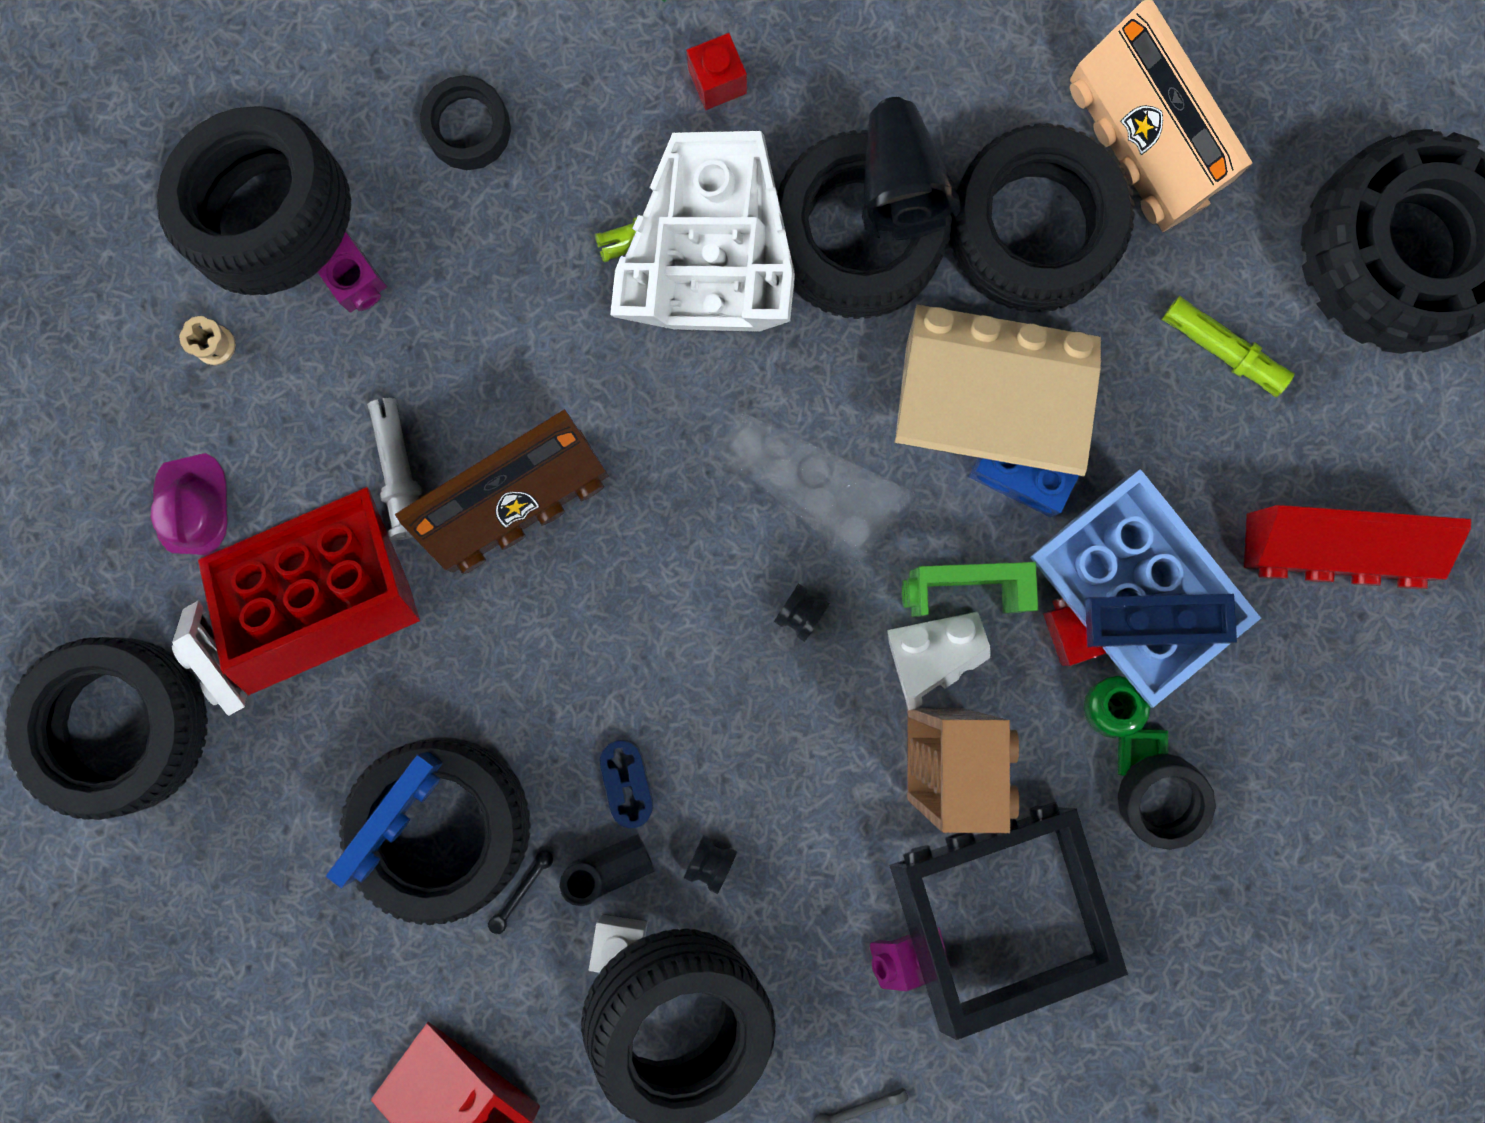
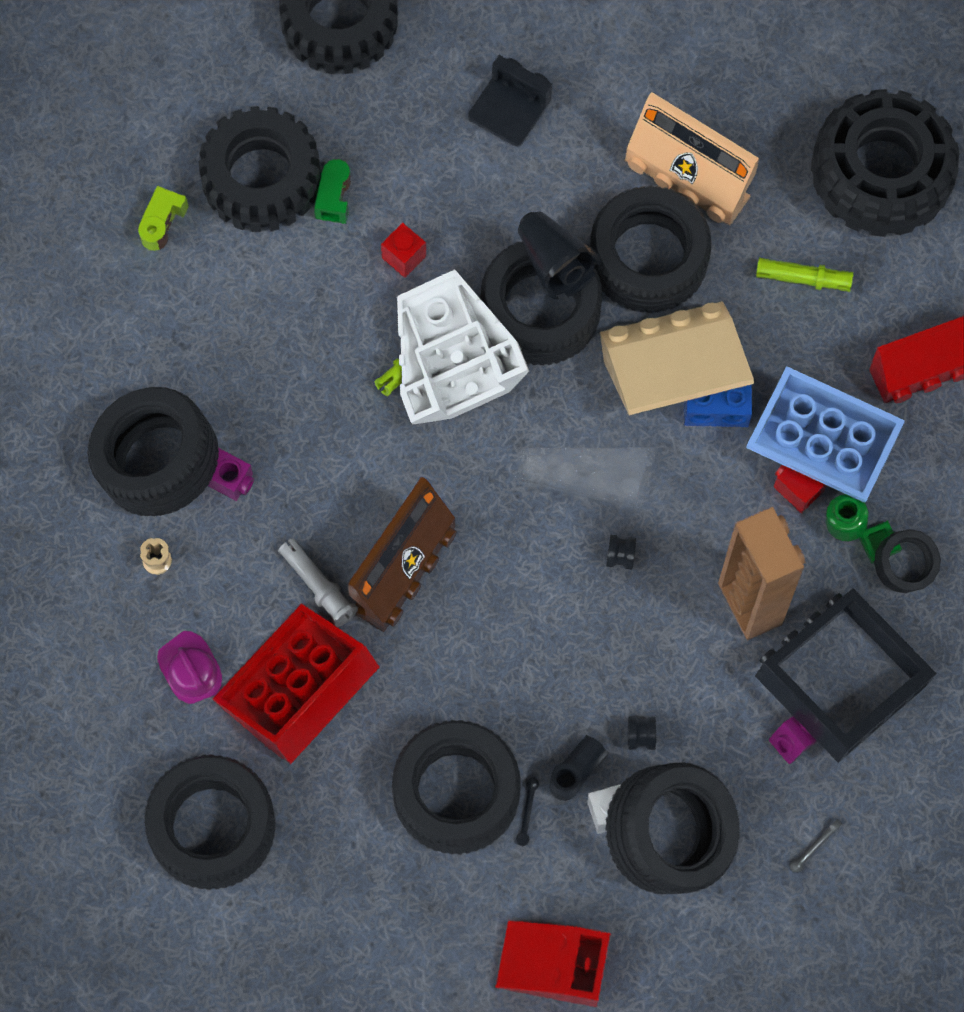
camera: 30 degrees left, 15 degrees down
white wing [172,600,247,716] -> none
blue plate [326,751,443,888] -> none
black tyre [419,75,511,171] -> none
dark blue beam [600,740,653,828] -> none
white wing [887,612,990,710] -> none
bright green panel [902,562,1038,617] -> none
dark blue plate [1085,594,1237,647] -> none

